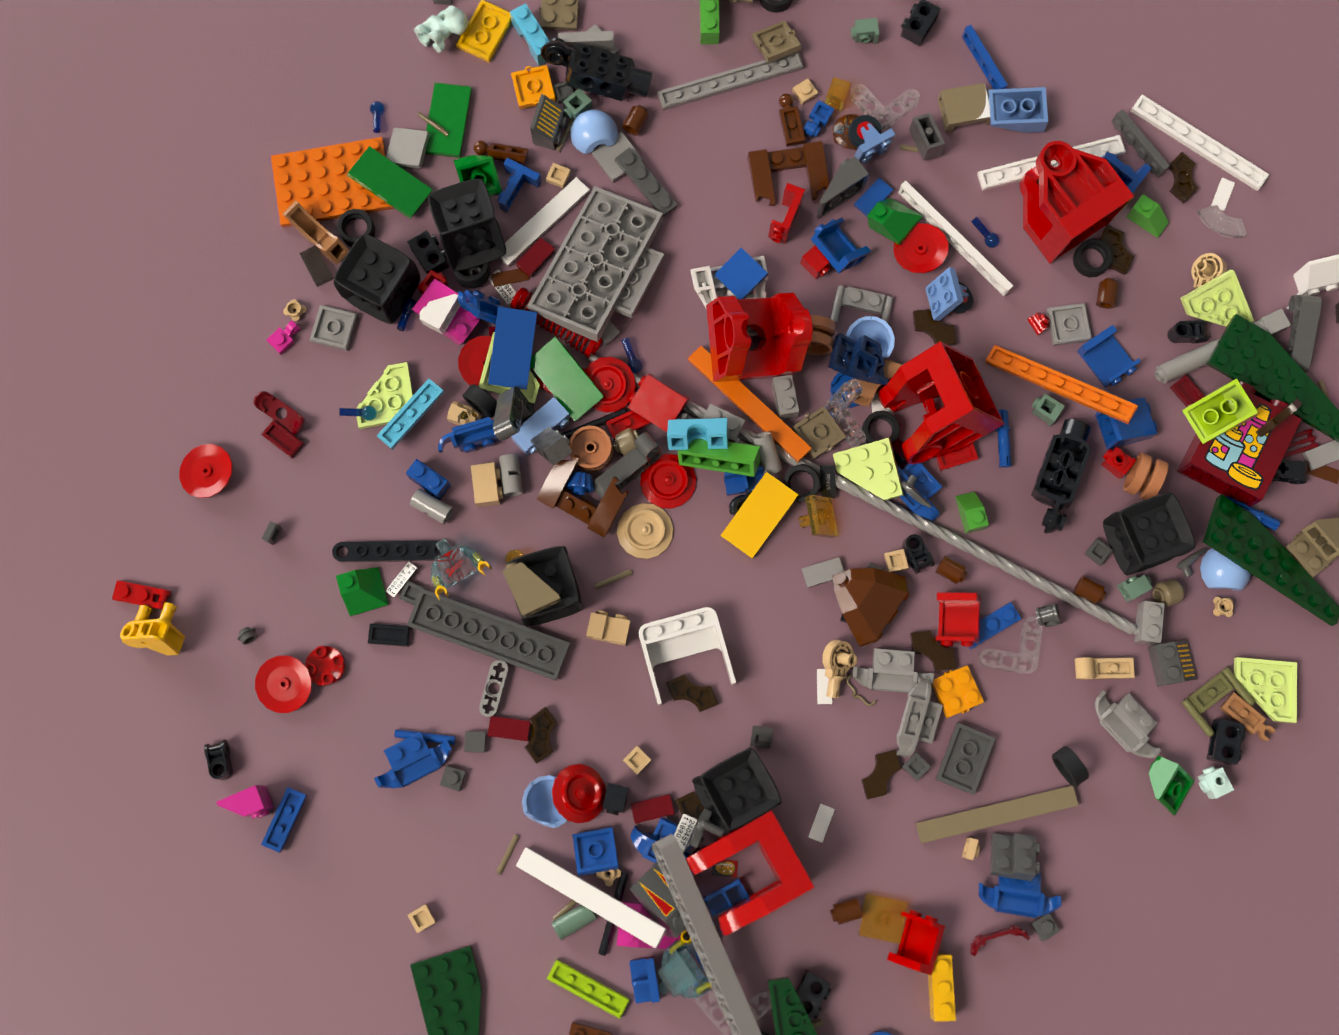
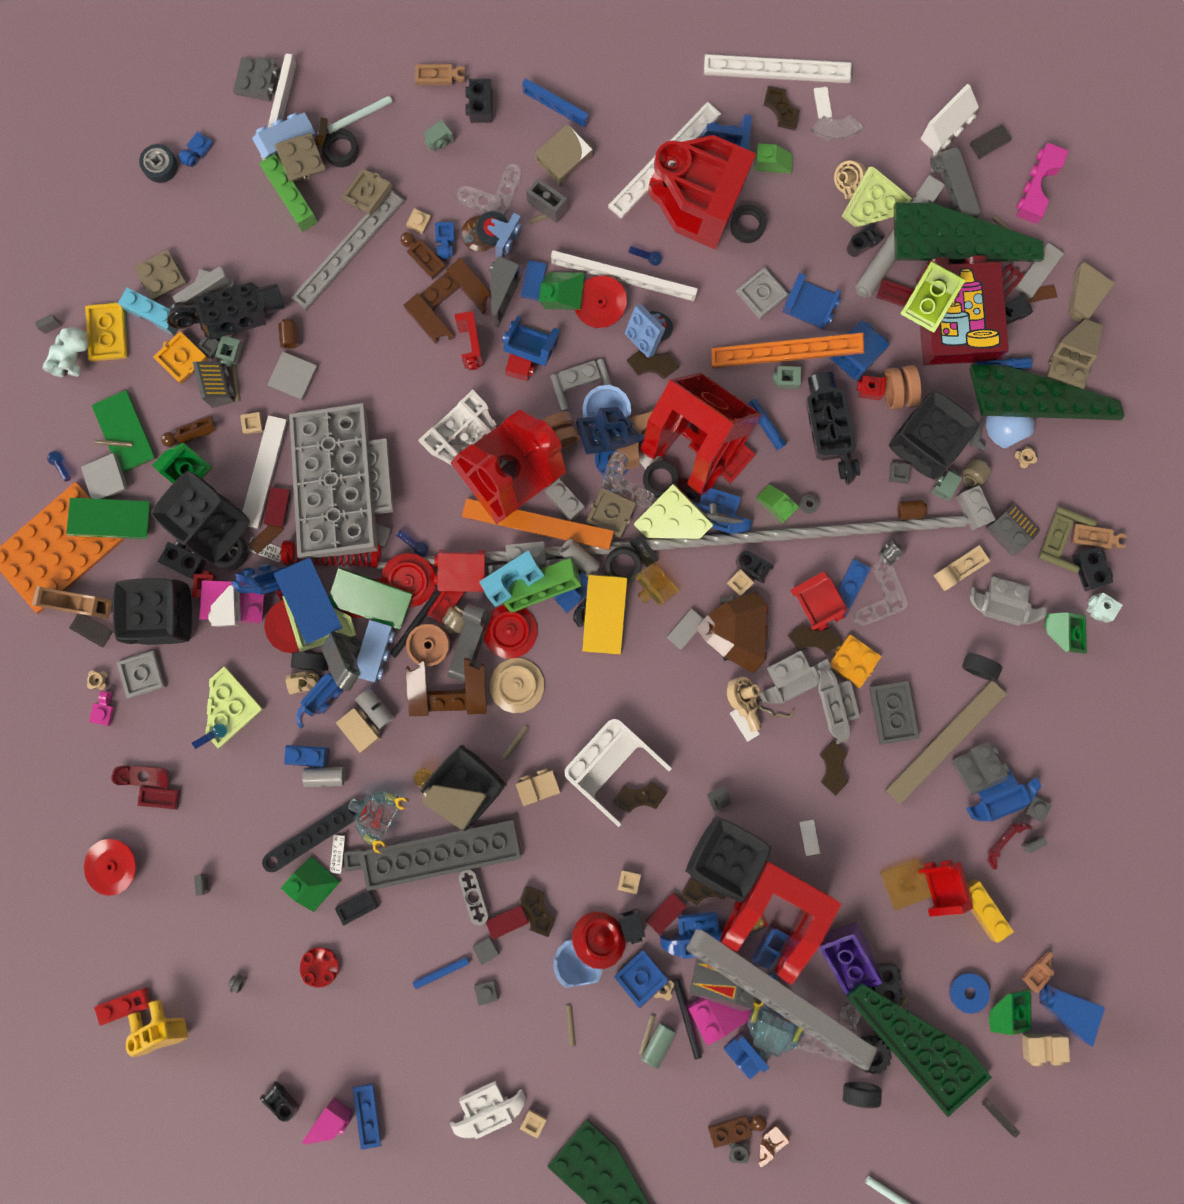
camera: 30 degrees left, 5 degrees up
red piece [255,655,312,713] -> none
black tyre [337,209,375,247] -> none
blue plate [374,732,452,788] -> none
medium azure plate [377,379,444,450] -> none
clear blue bar [397,298,417,331] -> none
blue bracket [498,158,542,212] -> none
white tile [516,847,667,948] -> none
flat silver brick [530,427,572,466] -> none
lime tile [547,959,630,1019] -> none
blue piece [566,472,594,495] -> none
light blue cylinder [570,109,618,154] -> none
dark grey plate [615,147,677,217] -> none
white sticker [674,813,697,852] -> none
dark grey plate [685,809,724,854] -> none
blue tile [714,248,769,299] -> none
clear yellow brick [825,77,851,111] -> none
reddish brown brick [830,897,863,925] -> none
dark grey plate [901,752,931,781] -> none
reddish brown brick [935,556,968,584] -> none
tan plate [962,838,980,860] -> none
medium blue slope [988,87,1048,133] -> none
red plate [1027,312,1050,335] -> none
reddish brown brick [1096,278,1119,309] -> none
dark brown tile [1099,225,1134,275] -> none
dark grey plate [1112,109,1170,178] -> none
yellowish green plate [1234,657,1297,723] -> none
dark brown tile [1256,399,1302,437] -> none
none -> white plate [449,1081,526,1139]
none -> dark grey plate [799,495,819,514]
none -> dark purple slope [819,922,883,995]
none -> dark grey tile [1022,836,1048,853]

